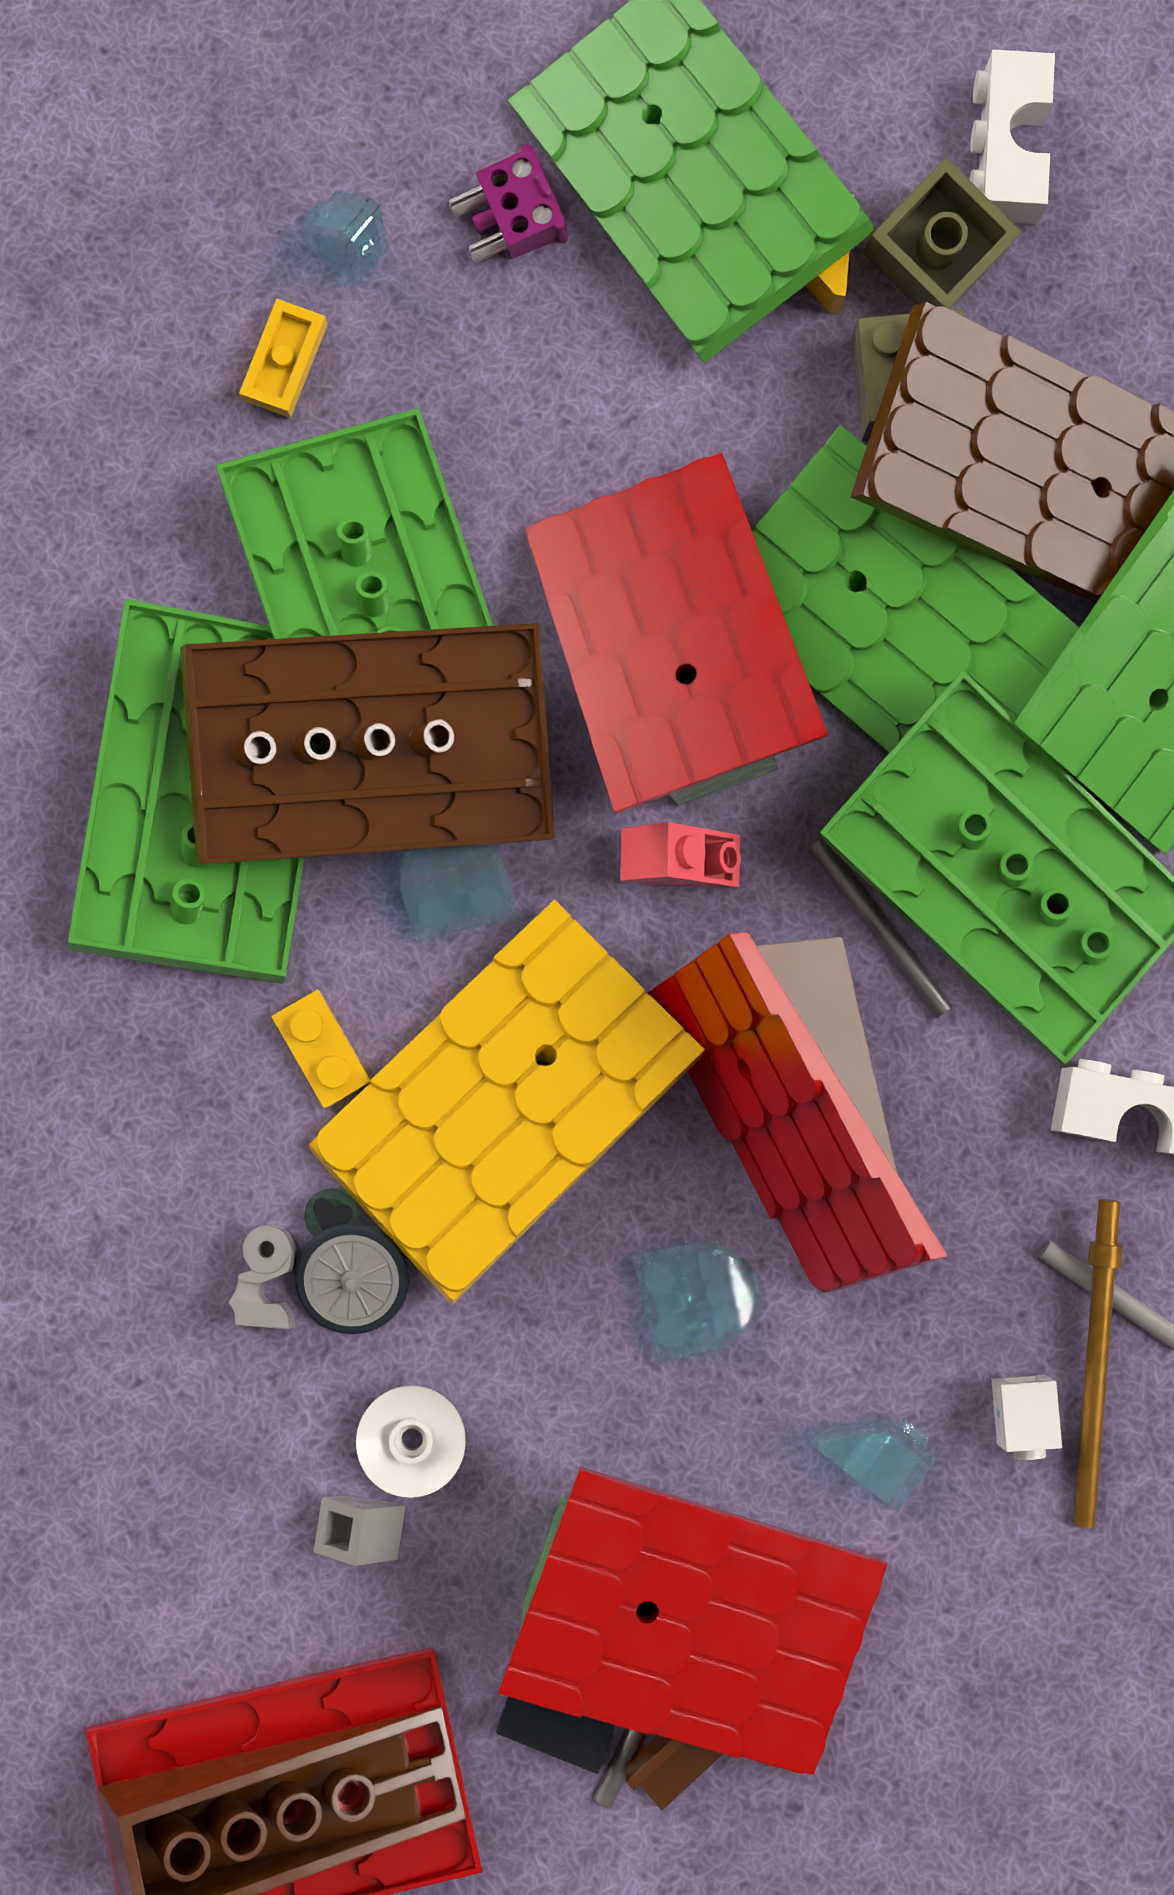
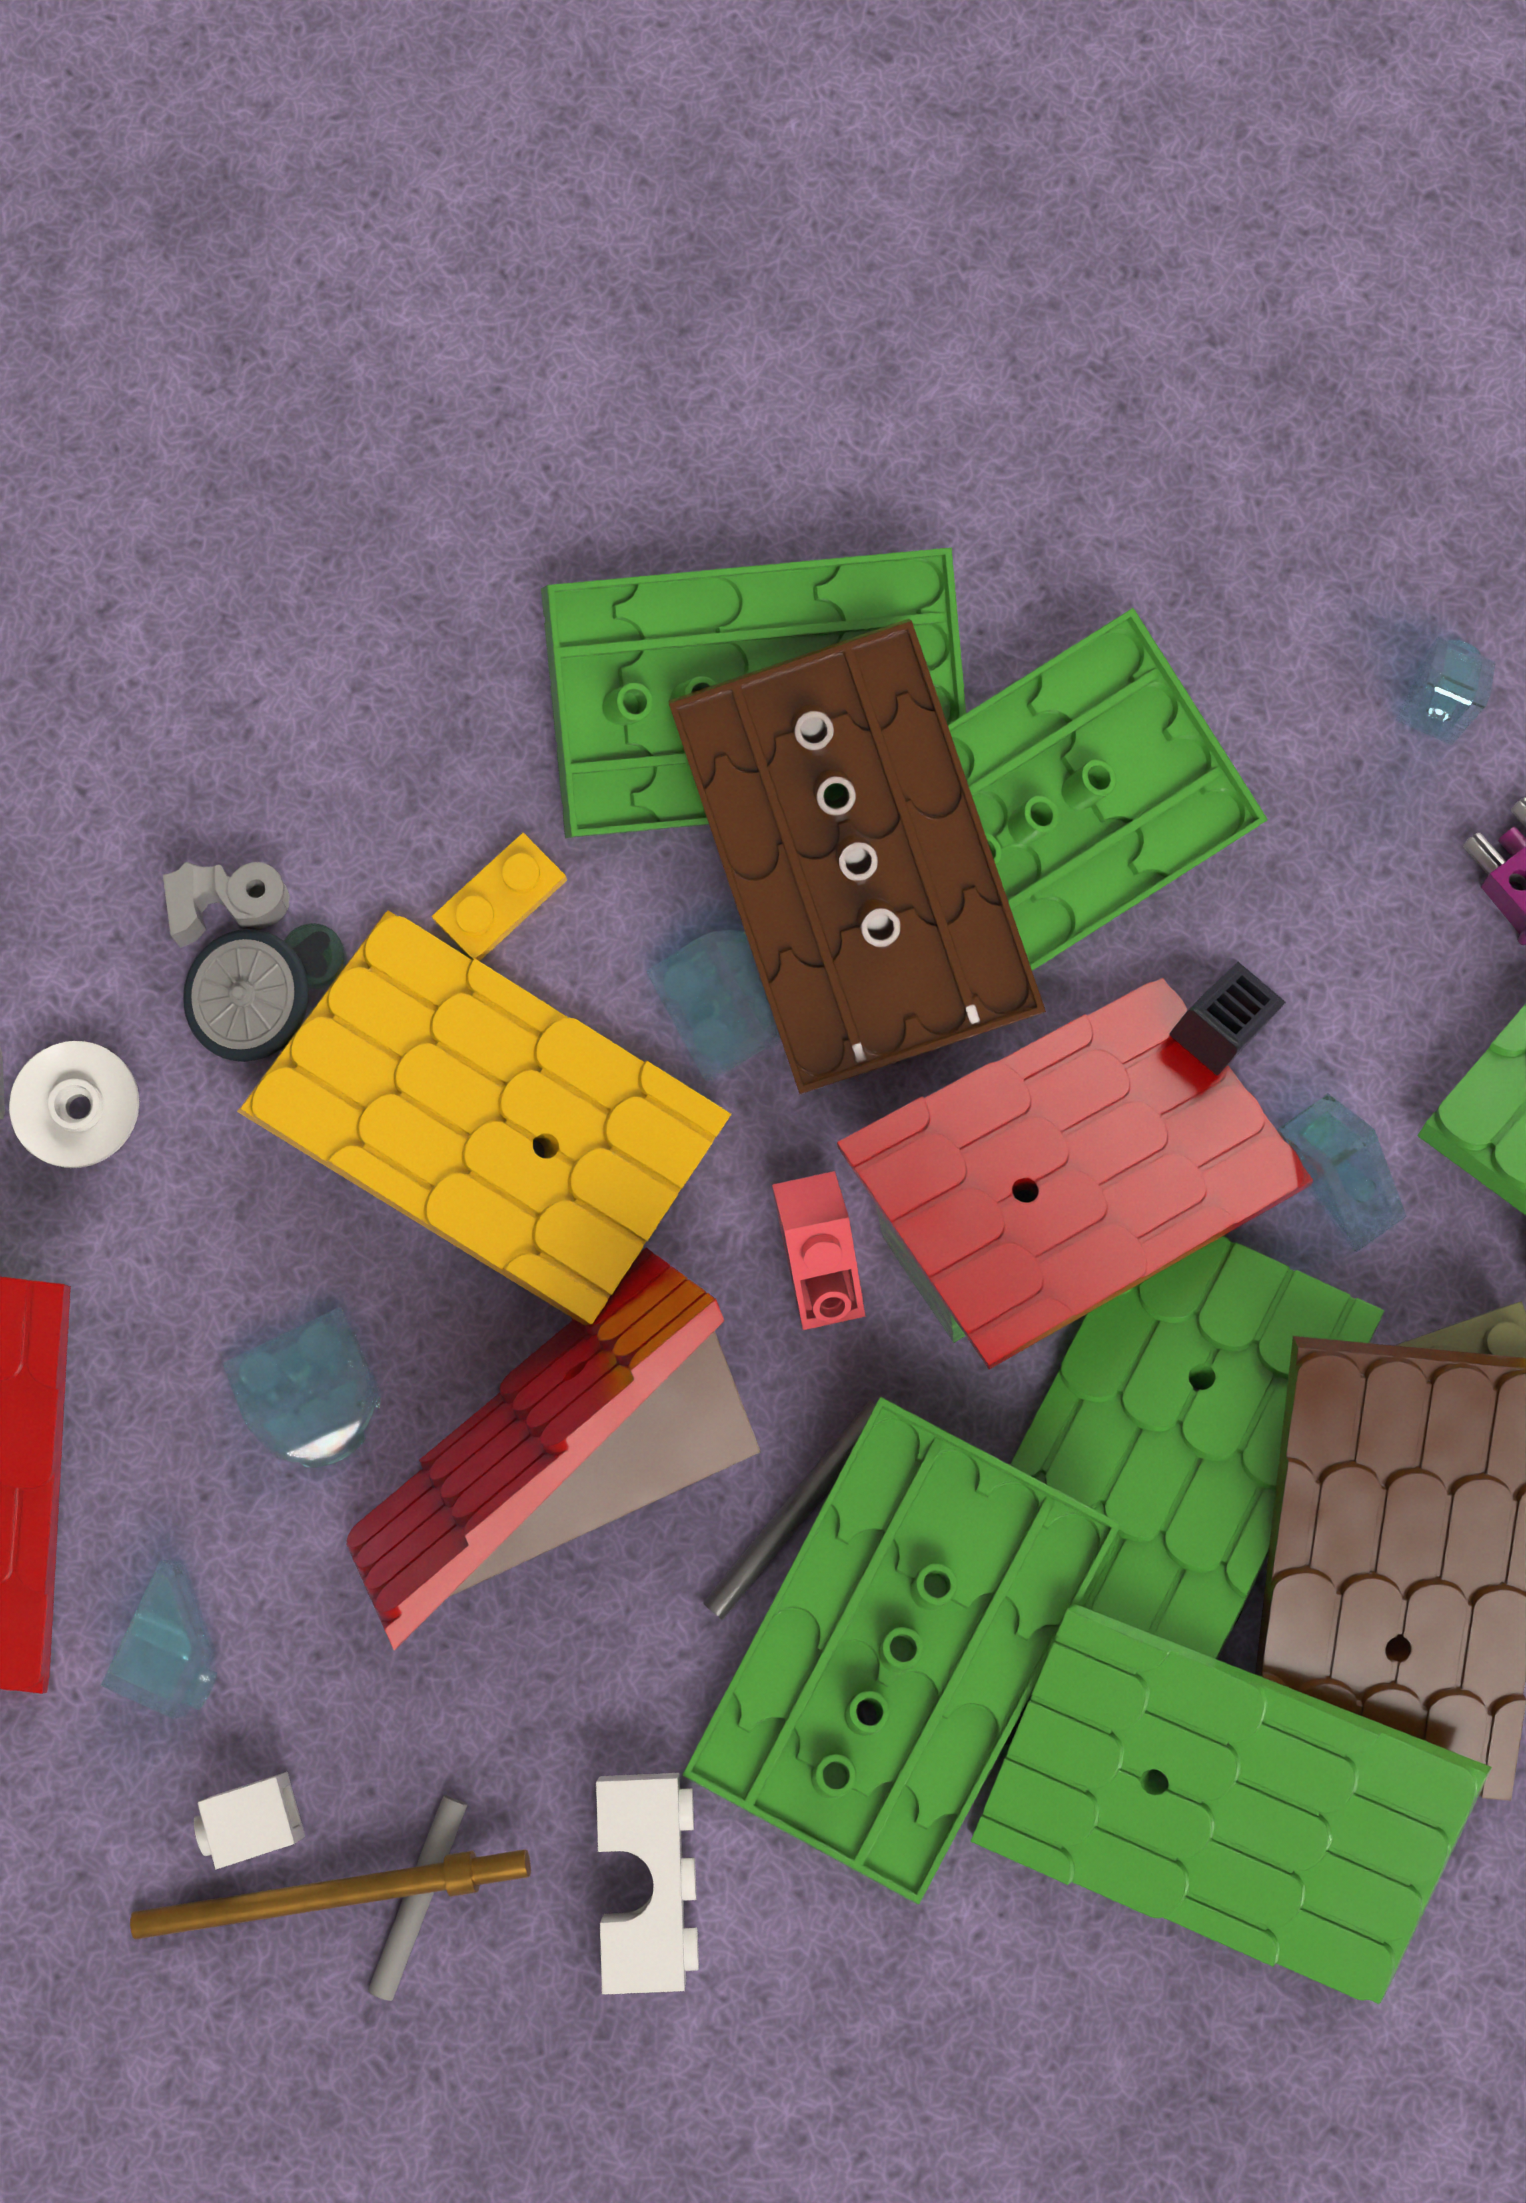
camera: 75 degrees right, 5 degrees down
yellow plate [239,299,328,418] -> none
none -> black slope [1169,962,1286,1076]
none -> clear light blue slope [1277,1094,1406,1252]

